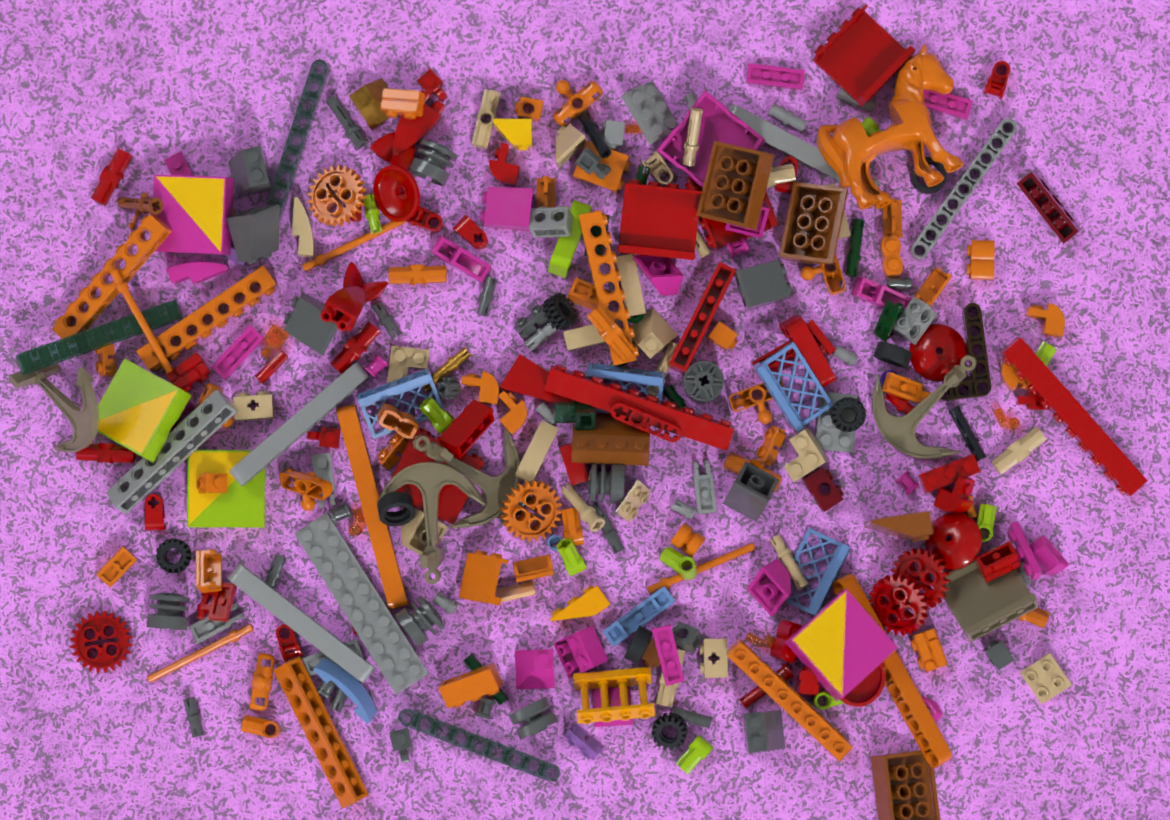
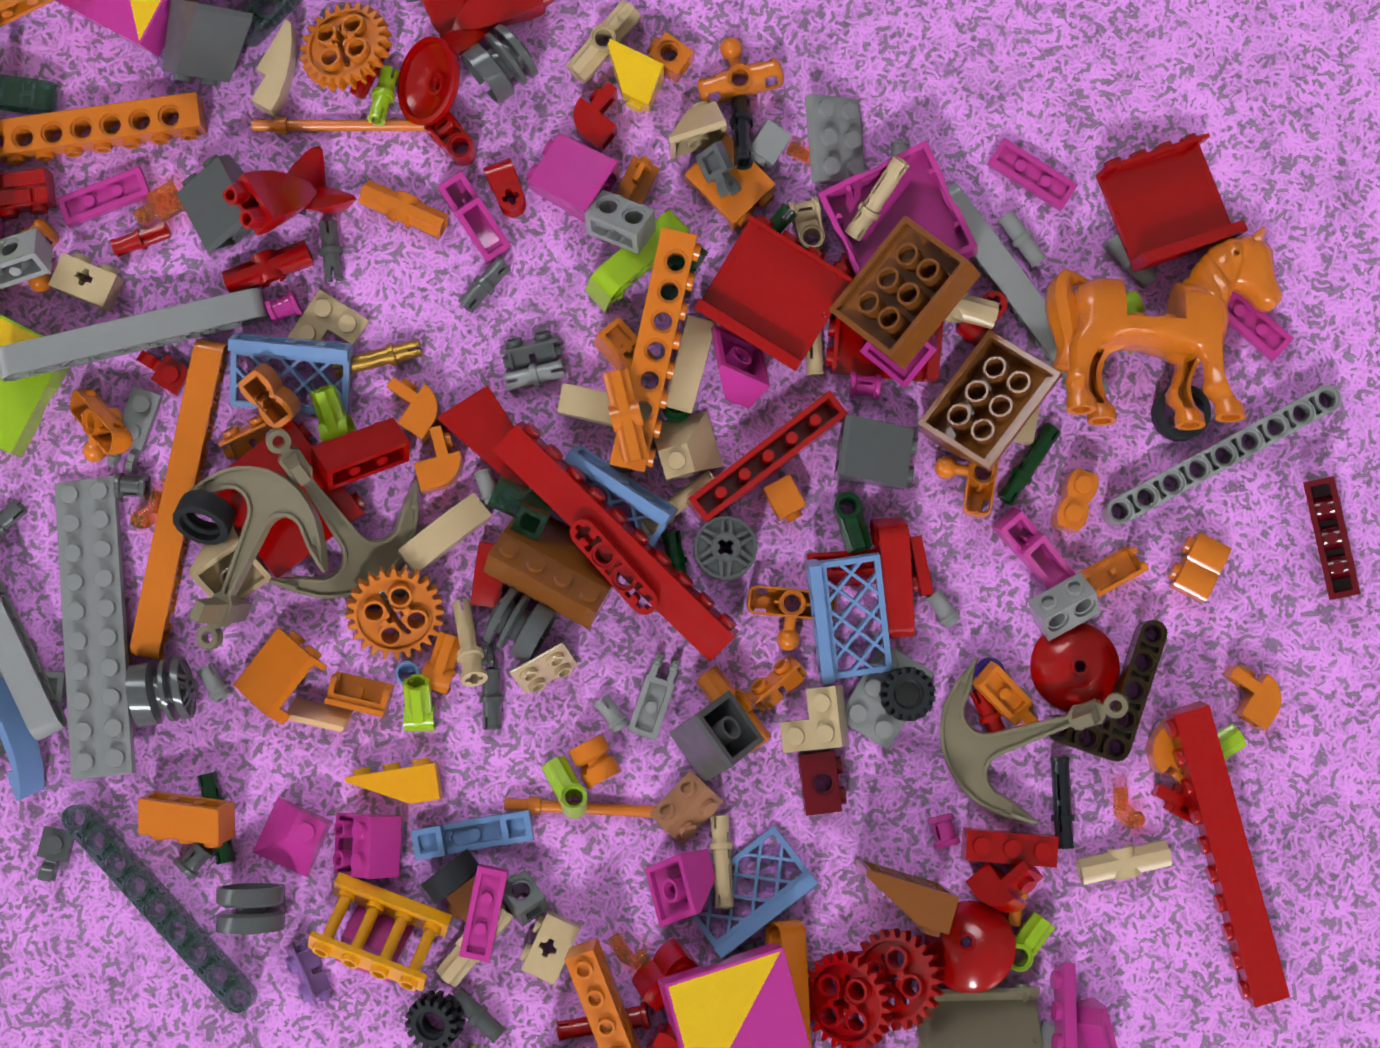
camera: 20 degrees right, 0 degrees up
dark pink slope [166,262,230,285] -> none
dark grey gear [437,377,461,400] -> none
black tyre [542,293,577,330] -> none
dark green hinge [873,299,904,342] -> none
black tyre [873,341,912,368] -> none
orange hinge [882,199,903,238] -> none
dark grey pin [887,276,912,291] -> none
red brick [975,541,1021,583] -> none
red piece [983,61,1011,100] -> none
none -> nougat bracket [650,771,724,846]
none -> dark green piece [833,492,872,554]

